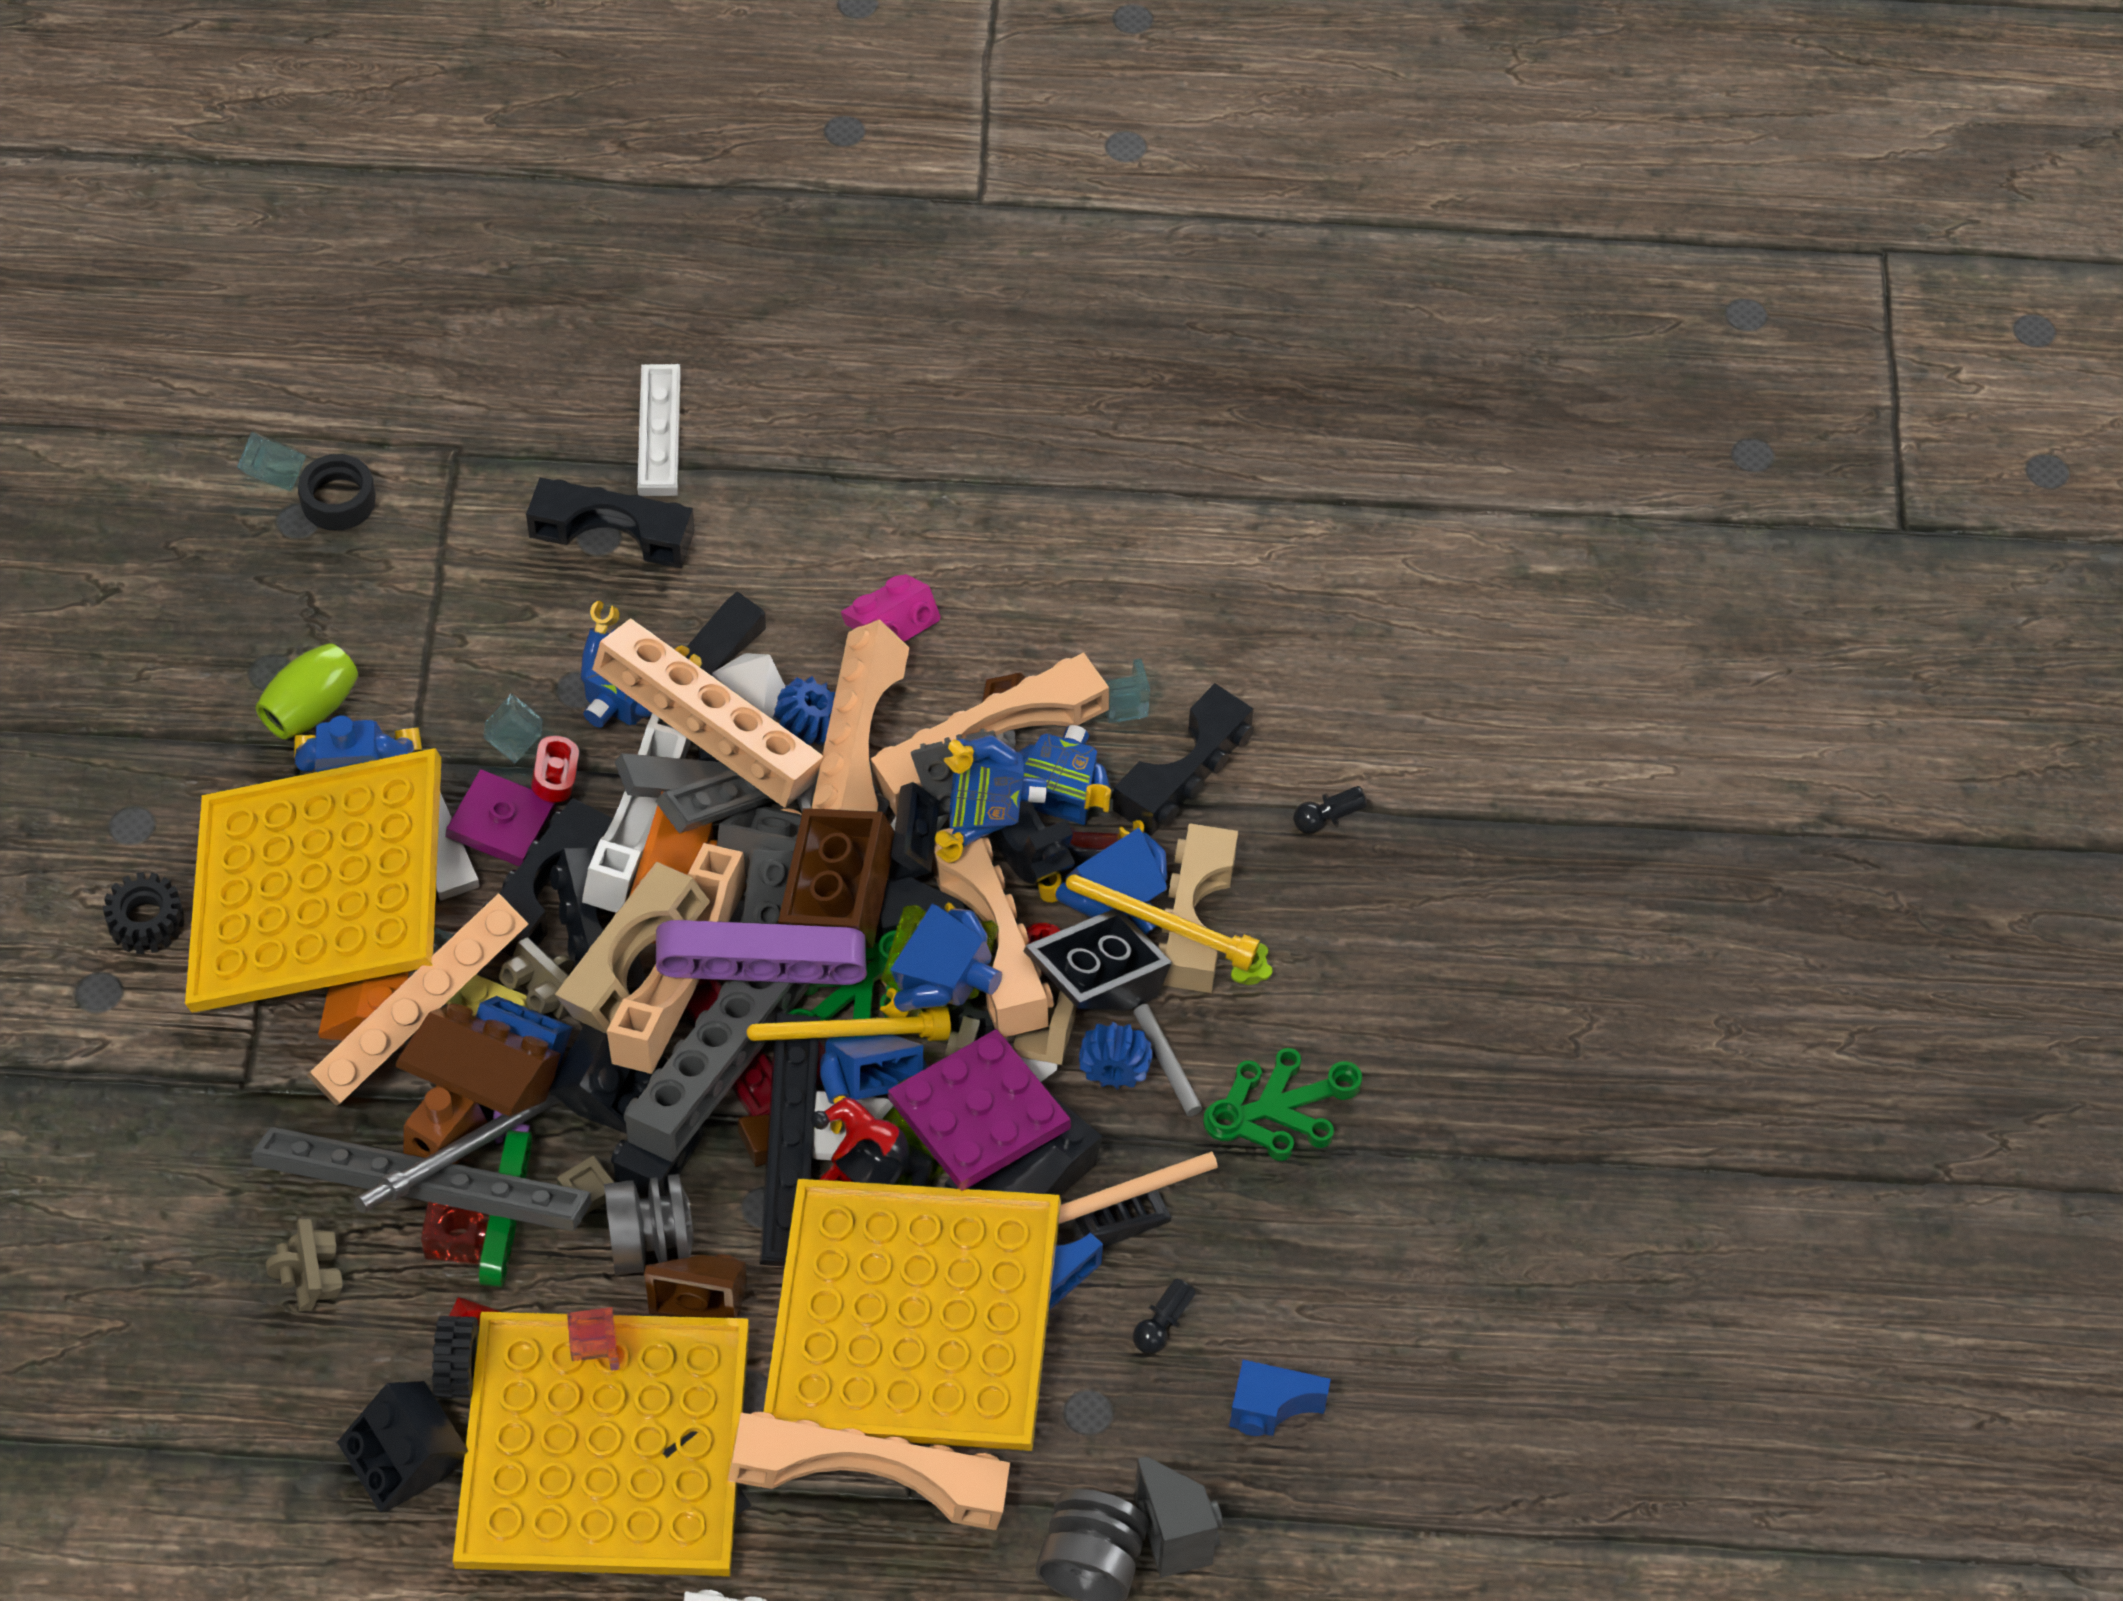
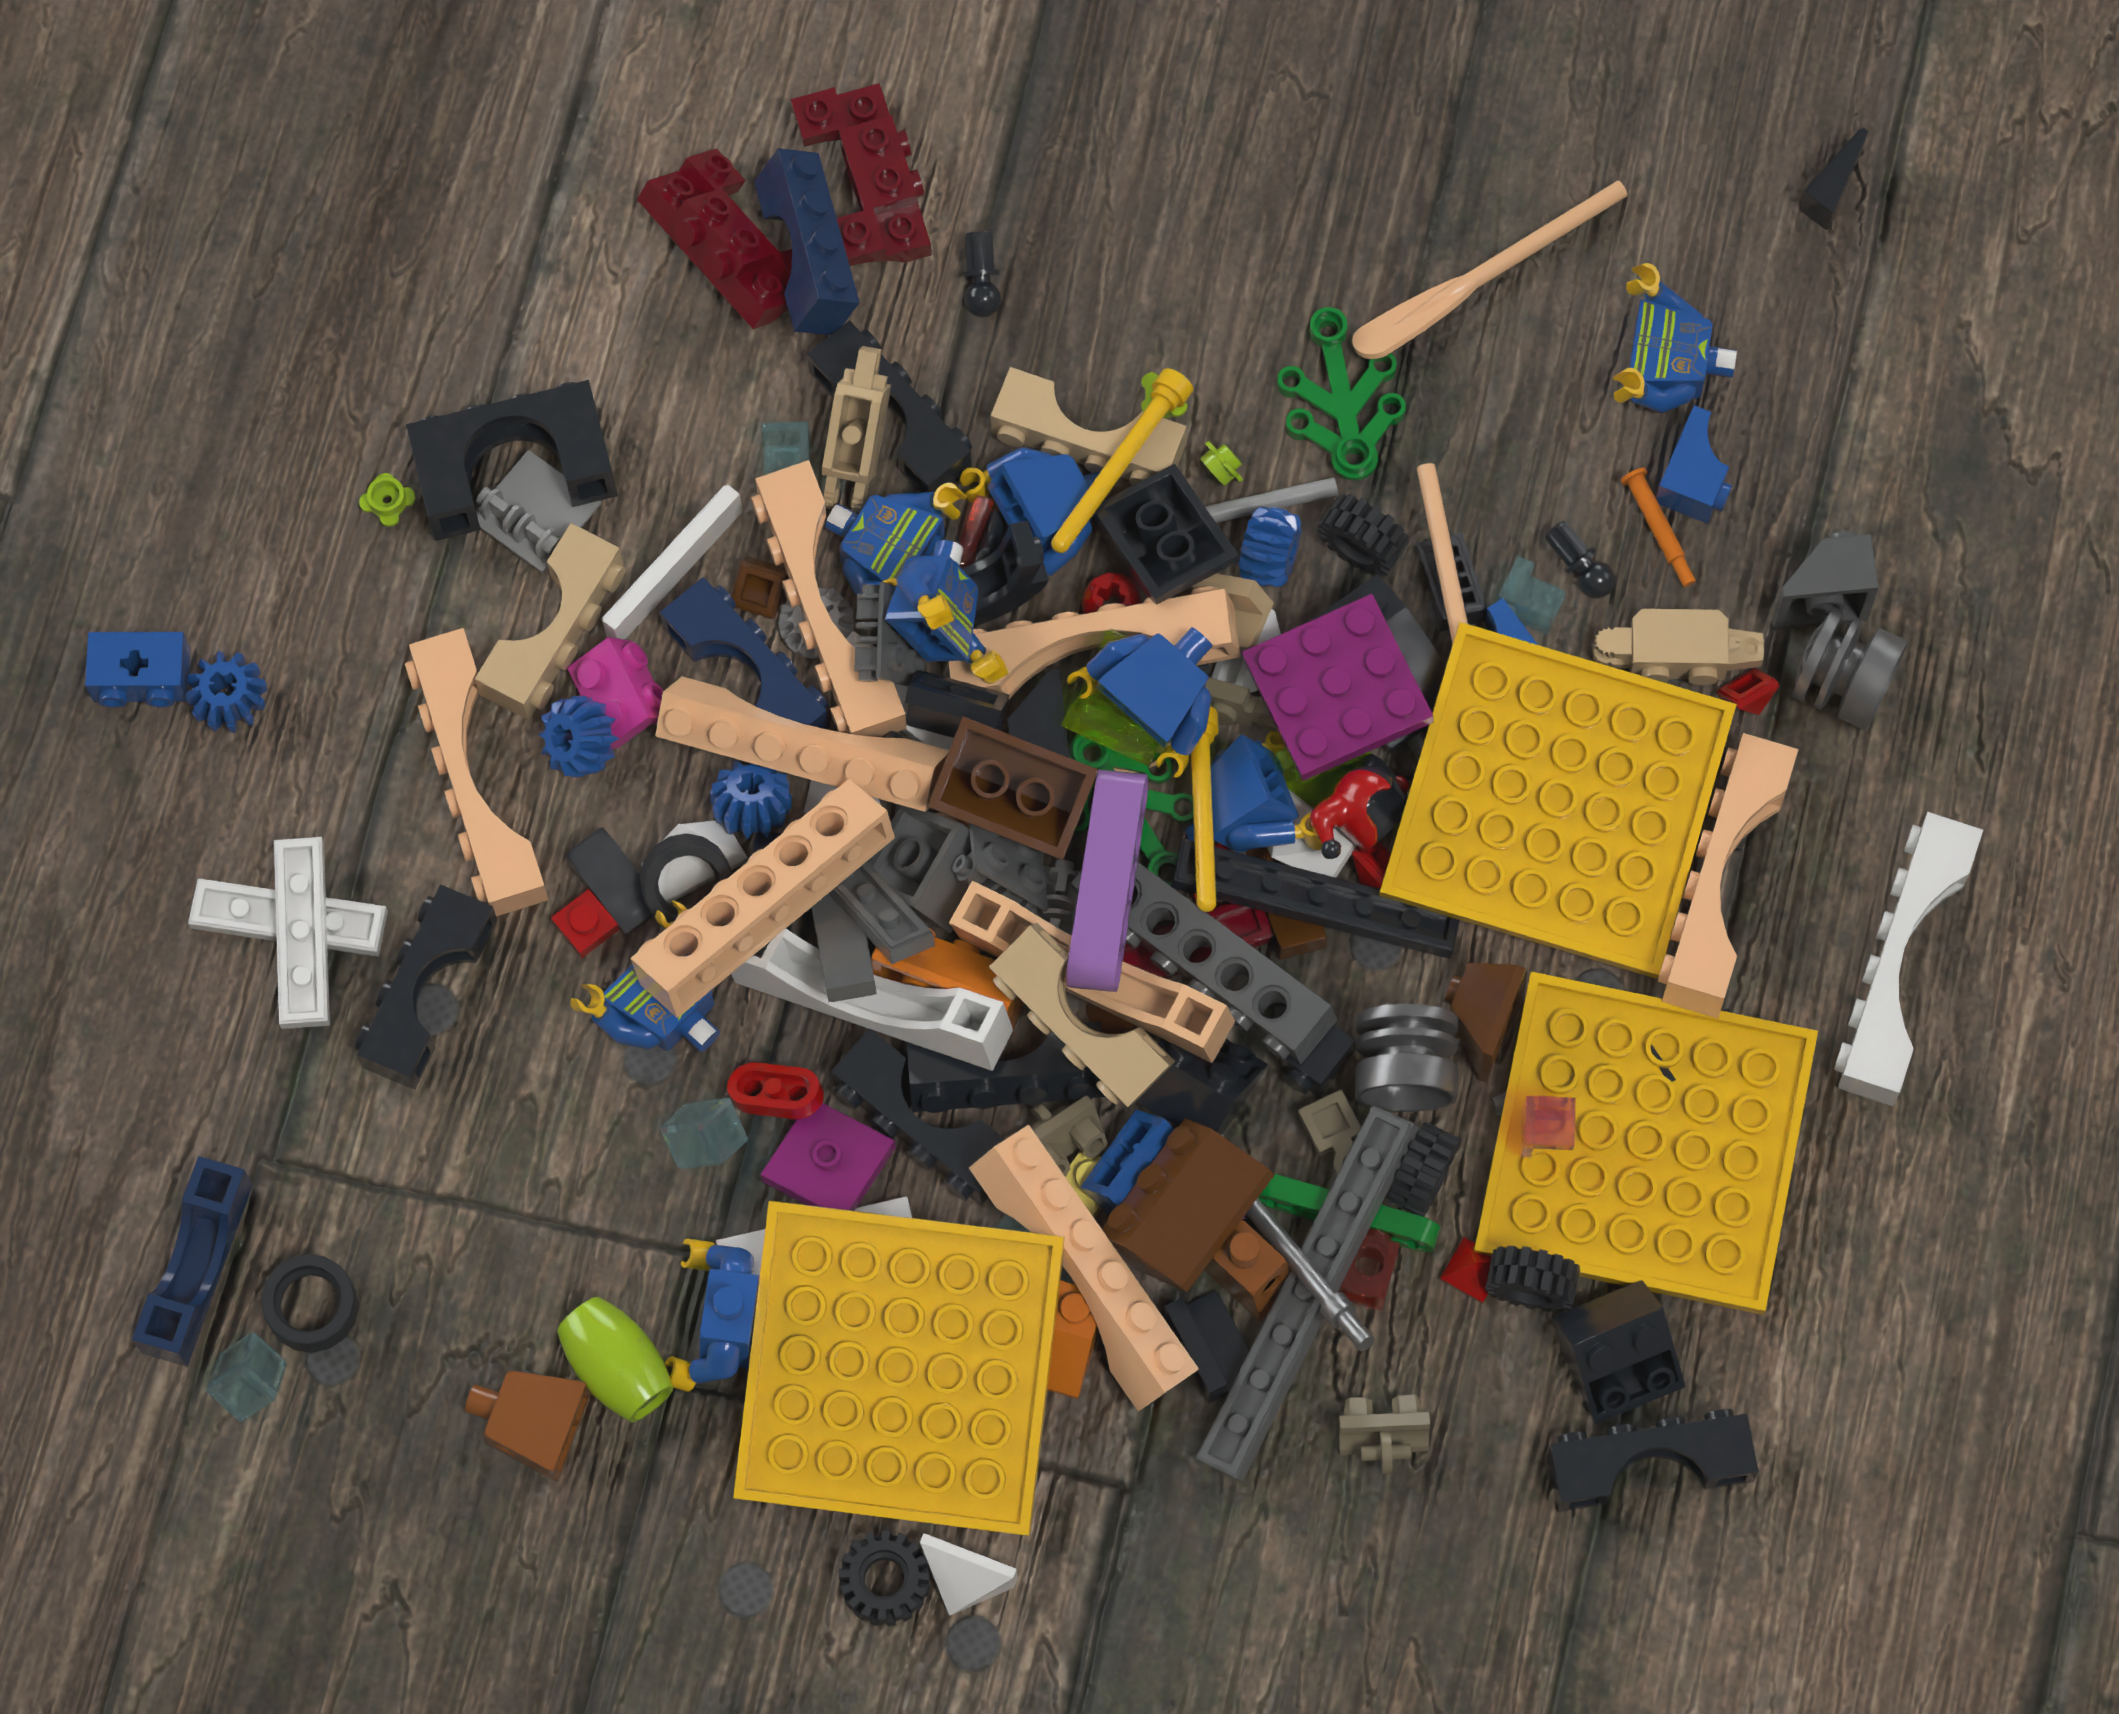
camera: 75 degrees left, 15 degrees up
none -> blue brick [85,632,191,708]
none -> dark blue arch [132,1156,253,1367]
none -> blue gear [185,651,268,734]
none -> white tile [274,837,330,1029]
none -> lime plate [359,473,416,527]
none -> light nougat arch [405,628,549,916]
none -> black arch [406,380,618,541]
none -> dark orange torso [465,1371,591,1481]
none -> tan arch [475,523,625,720]
none -> light grey hinge [476,450,602,573]
none -> blue gear [537,695,619,777]
none -> red plate [551,889,620,958]
none -> white tile [602,484,743,639]
none -> dark red bracket [637,148,793,329]
none -> black tyre [640,833,732,923]
none -> dark blue arch [660,577,829,729]
none -> dark blue arch [754,148,860,335]
none -> dark red bracket [790,83,932,266]
none -> tan hinge [822,346,891,514]
none -> white slope [920,1533,1018,1616]
none -> black panel [1164,1291,1249,1403]
none -> lime plate [1200,440,1244,486]
none -> black tyre [1317,494,1409,576]
none -> light nougat piece [1352,181,1627,359]
none -> black tyre [1387,1121,1461,1217]
none -> clear light blue panel [1498,556,1566,635]
none -> black arch [1547,1409,1759,1512]
none -> tan hinge [1592,609,1764,685]
none -> torso [1613,263,1737,413]
none -> orange piece [1620,467,1696,587]
none -> red slope [1717,668,1779,715]
none -> black slope [1800,127,1869,230]

